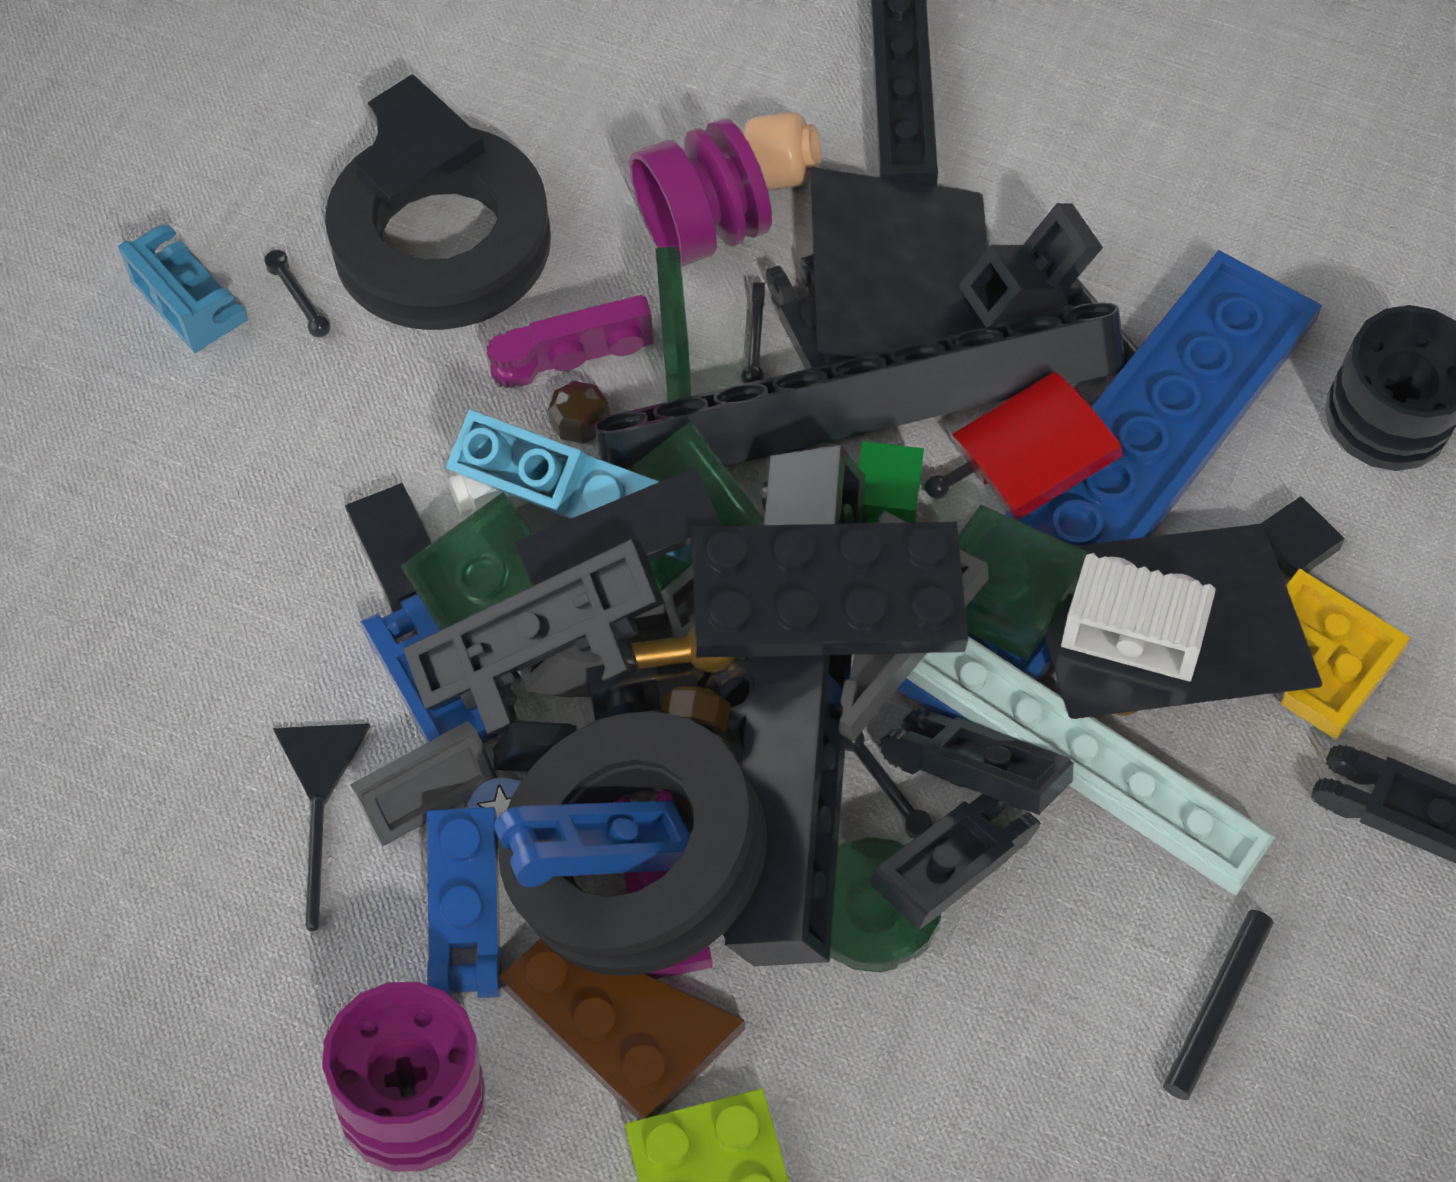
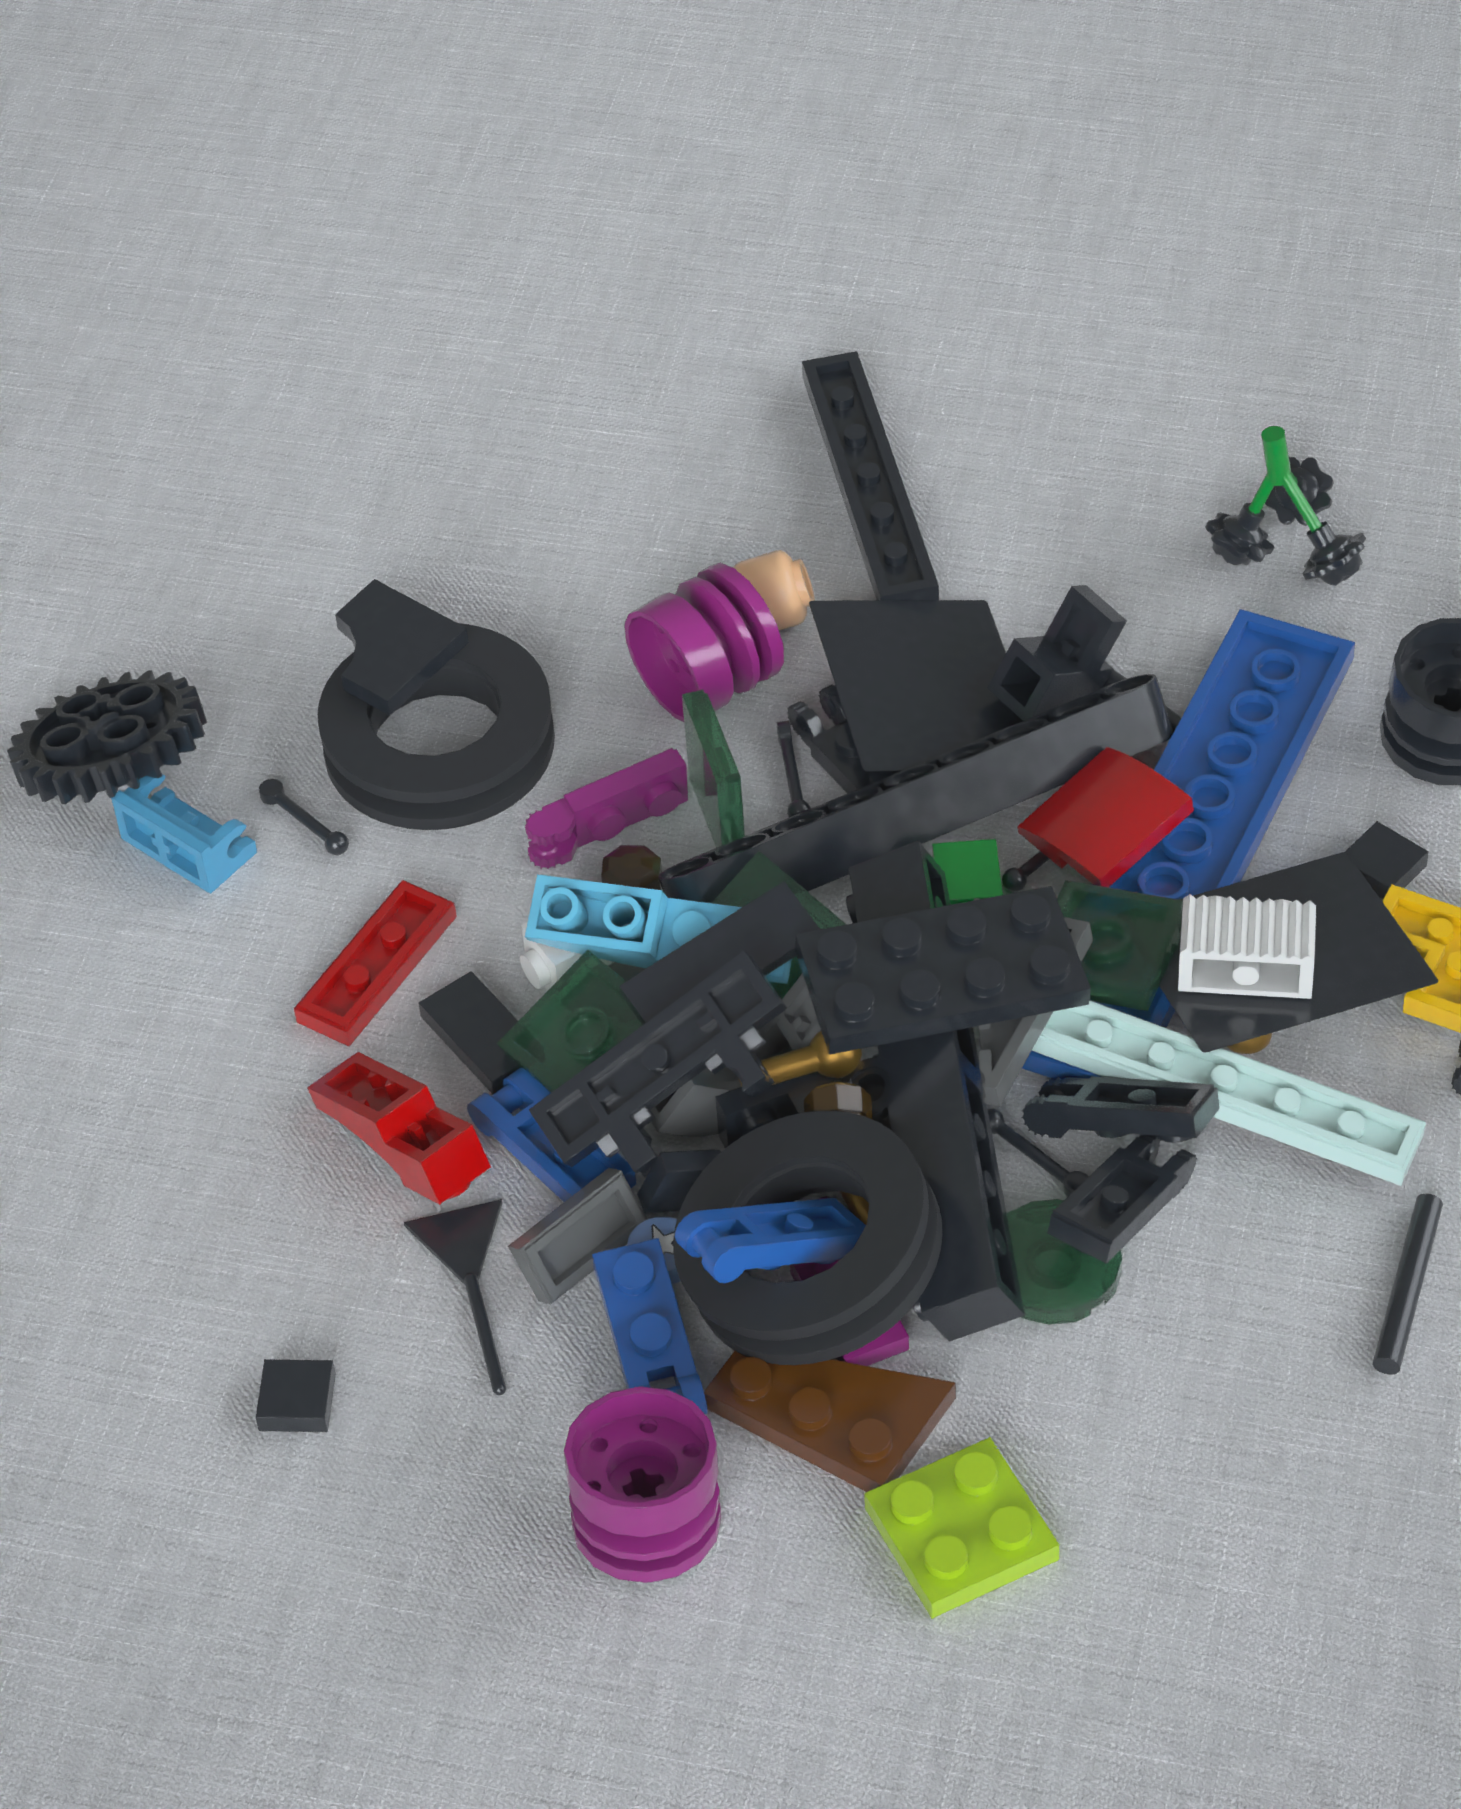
camera: 10 degrees left, 10 degrees down
none -> black gear [7,670,207,804]
none -> black tile [256,1359,336,1432]
none -> red tile [294,880,457,1047]
none -> red slope [307,1052,491,1205]
none -> black plant [1205,426,1366,586]

